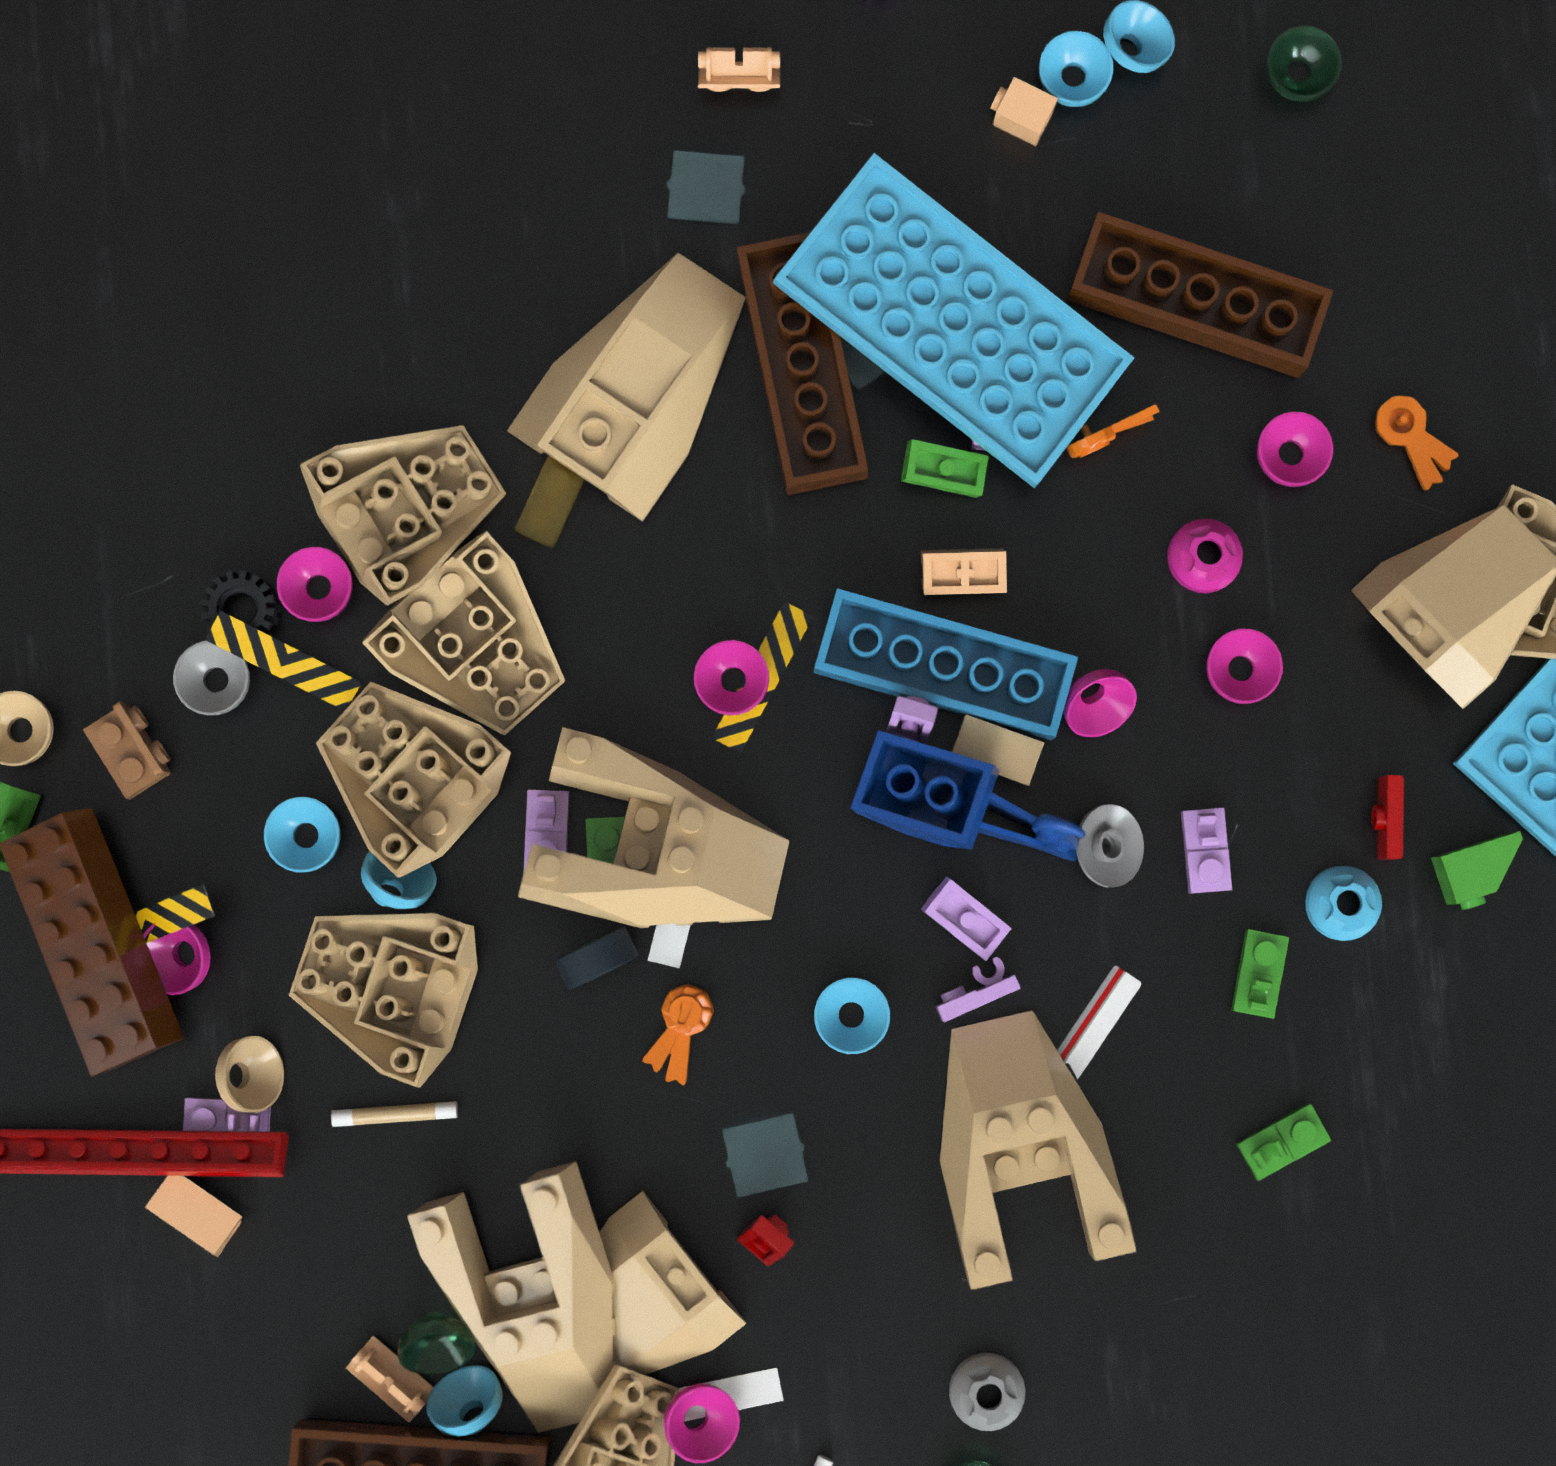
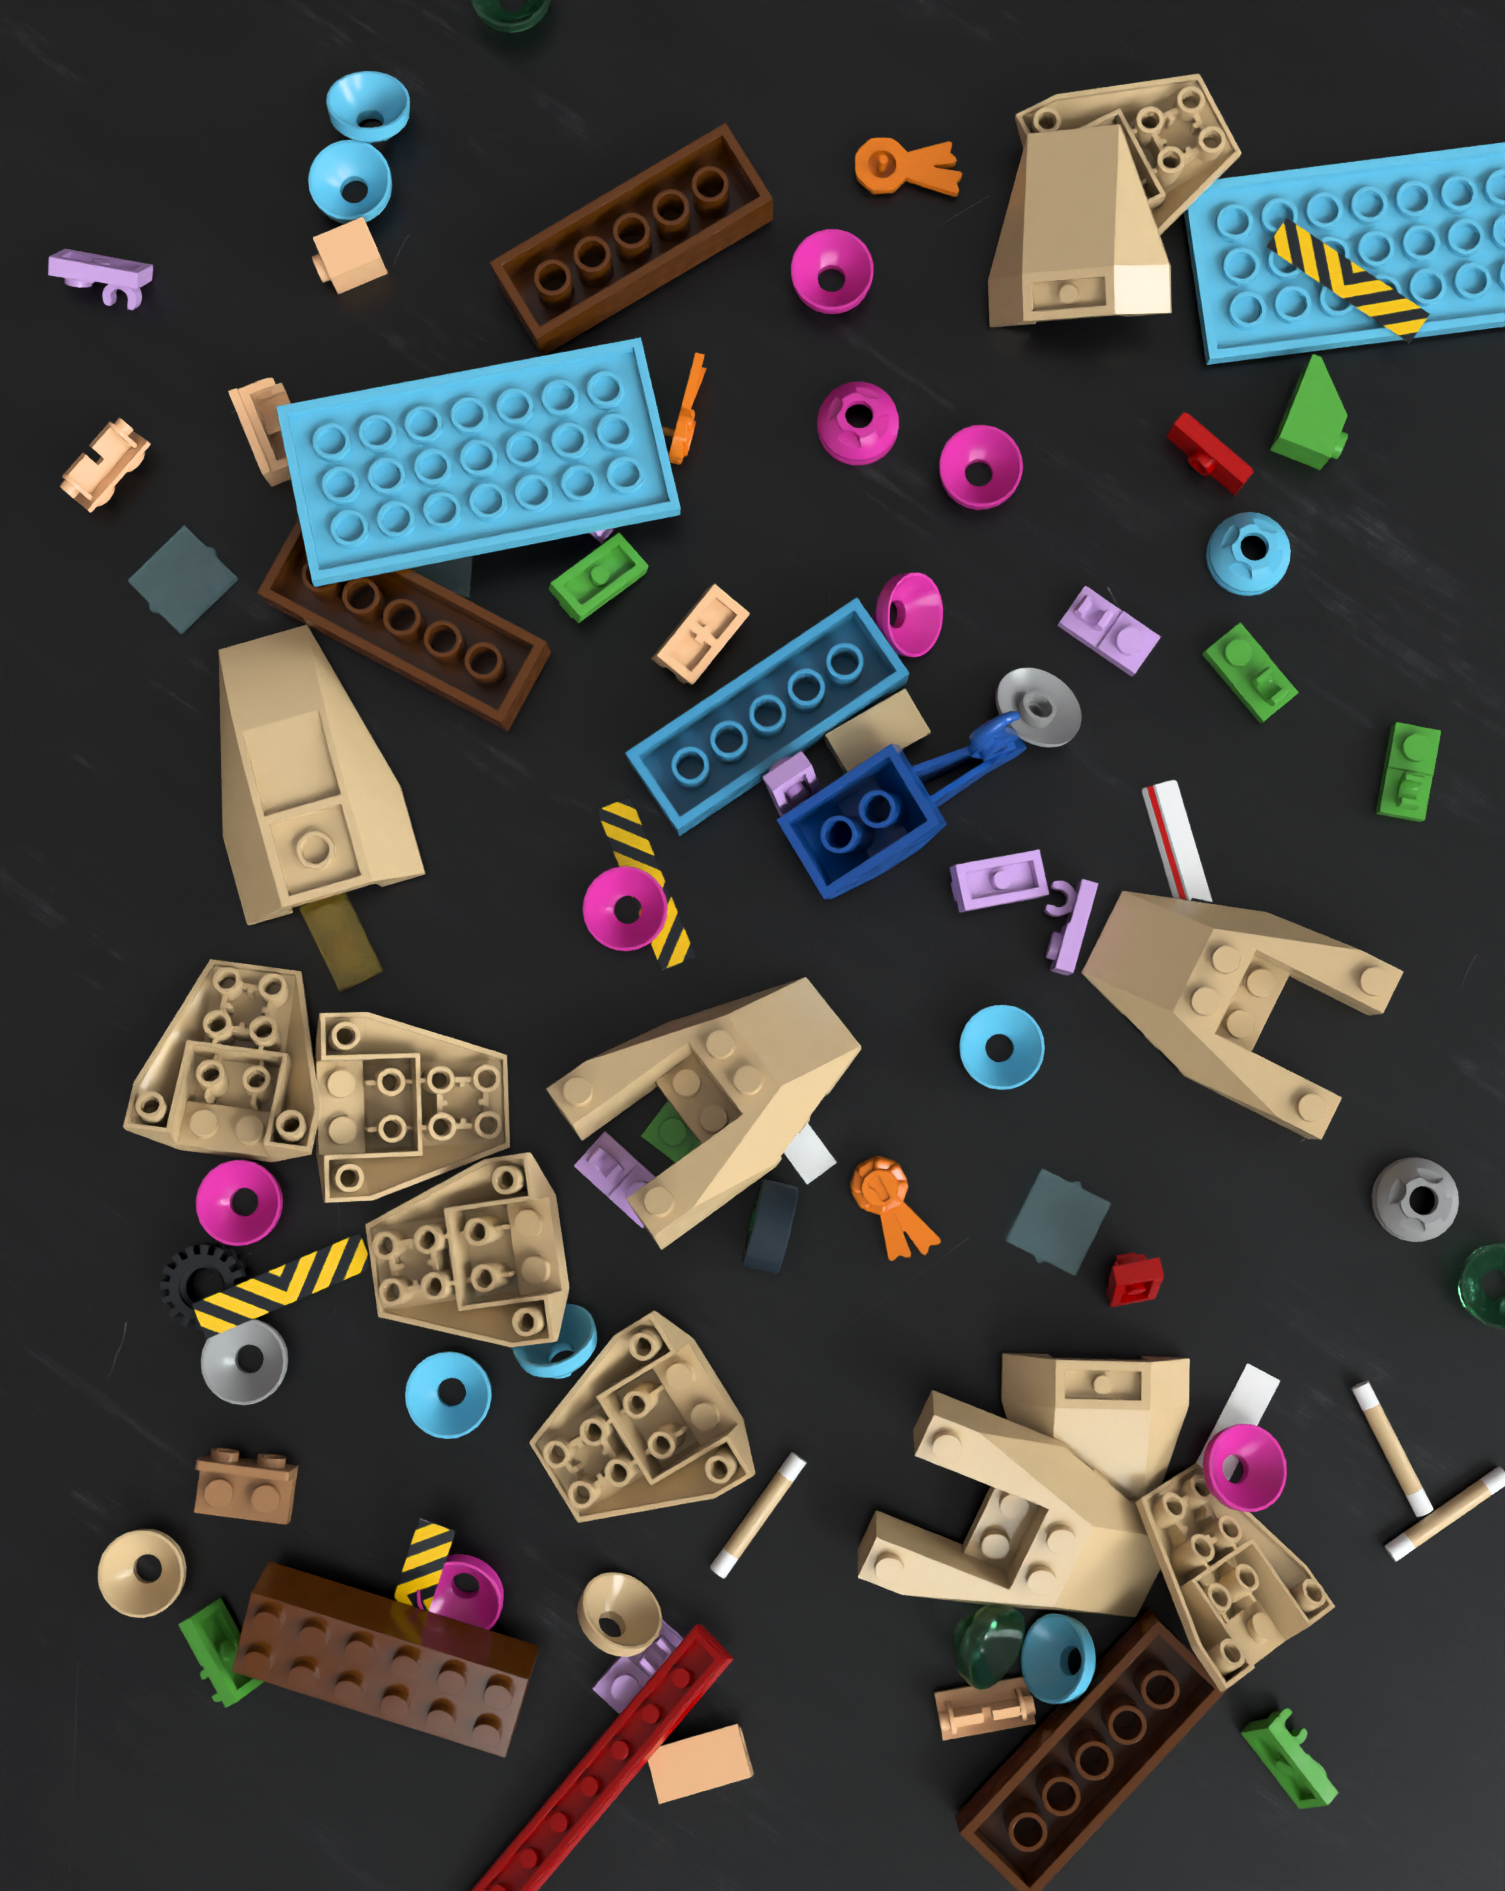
camera: 50 degrees left, 0 degrees up
none -> light nougat hinge [228,378,291,487]

